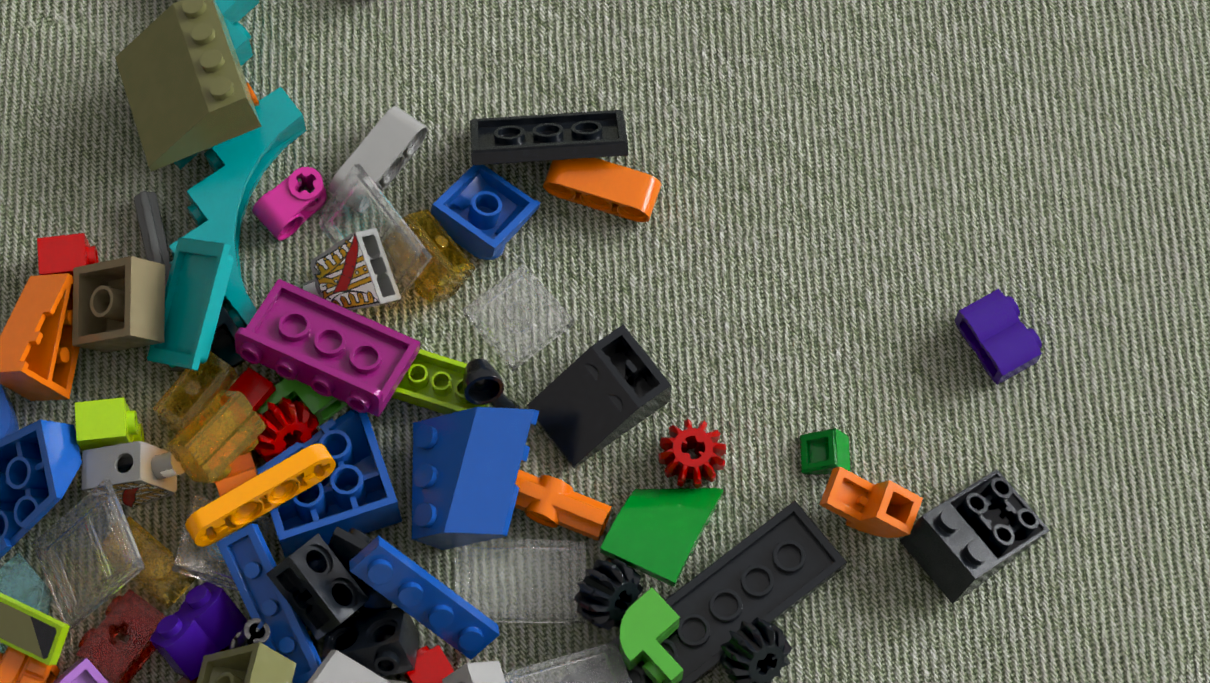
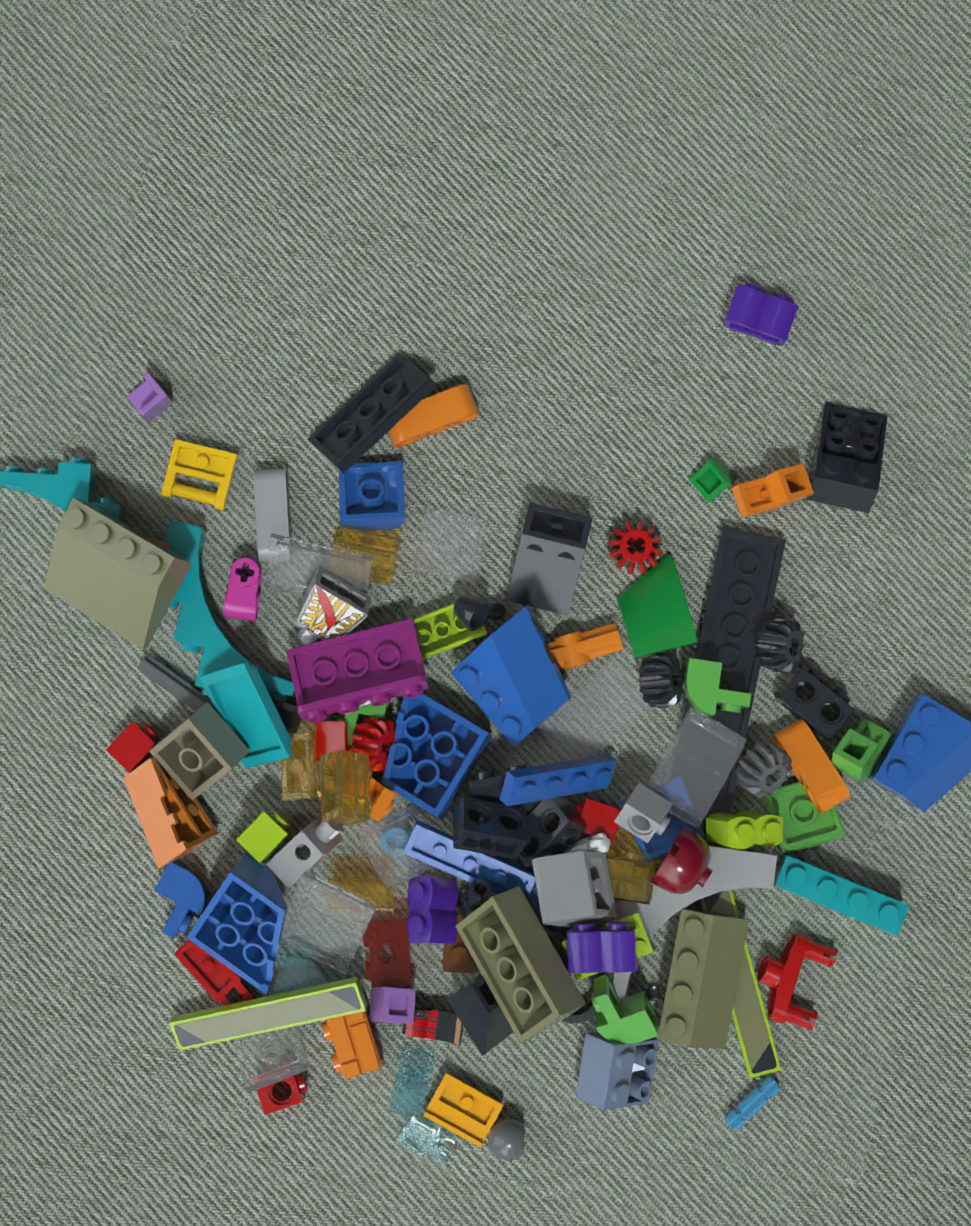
camera: 35 degrees left, 15 degrees up
light orange beam [185,444,336,547] -> none
none -> yellow plate [161,439,239,511]

